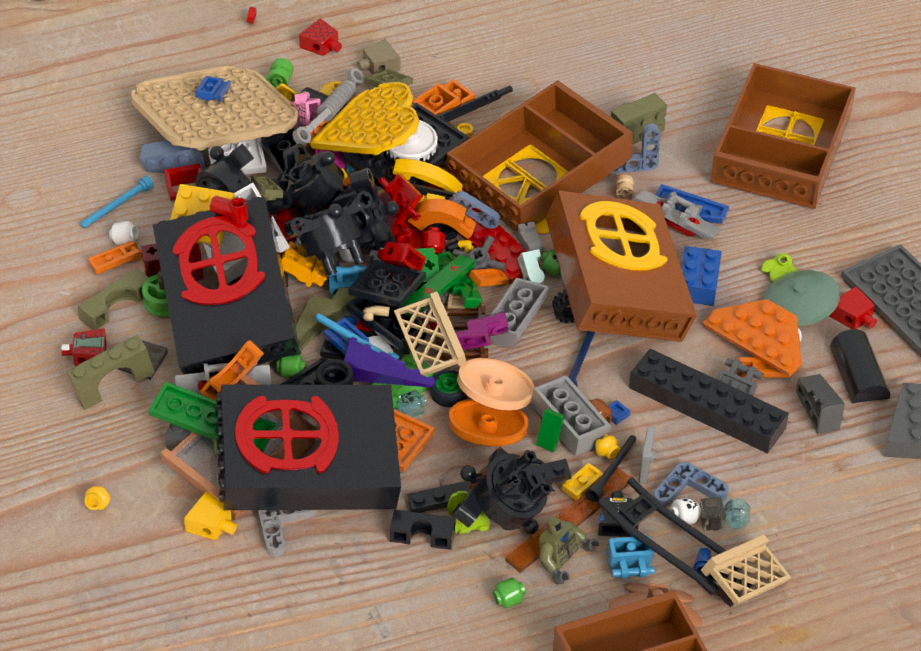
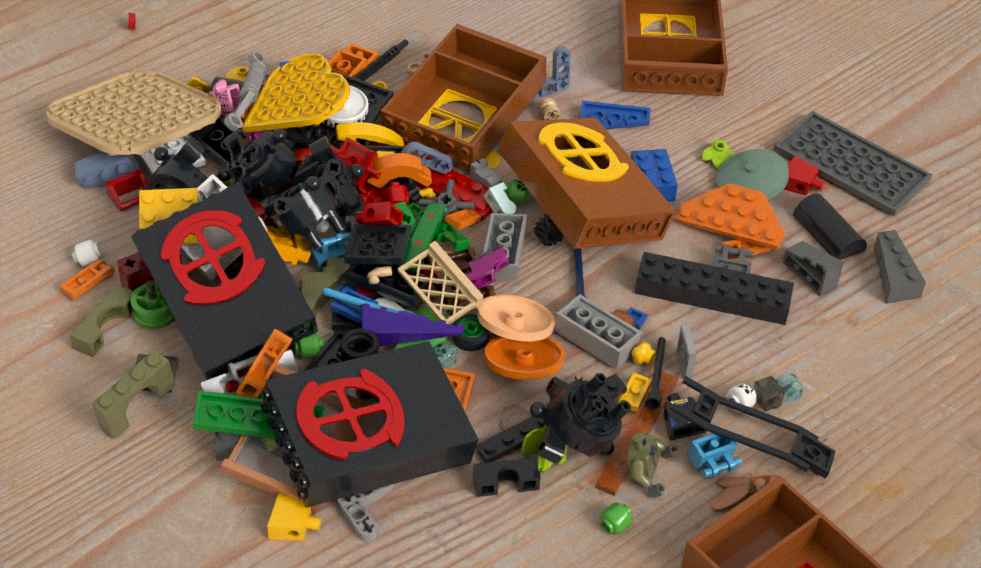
camera: 20 degrees left, 0 degrees up
red torso [61,328,107,366] -> none
dark azure piece [81,175,154,228] -> none
yellow animal [84,486,111,510] -> none
blue plate [196,76,231,102] -> none
red piece [210,195,248,224] -> none
olive plate [250,176,283,200] -> none
bright green wheel [266,58,294,88] -> none
red torso [299,18,342,56] -> none
dark tan torso [357,39,400,74] -> none
olive tile [364,69,413,87] -> none
green tile [536,408,565,452] -> none
olive piece [611,93,667,145] -> none
light grey piece [634,190,721,240] -> none
sand blue beam [654,462,729,507] -> none
blue cone [693,548,712,575] -> none
tan fence [701,535,791,606] -> none

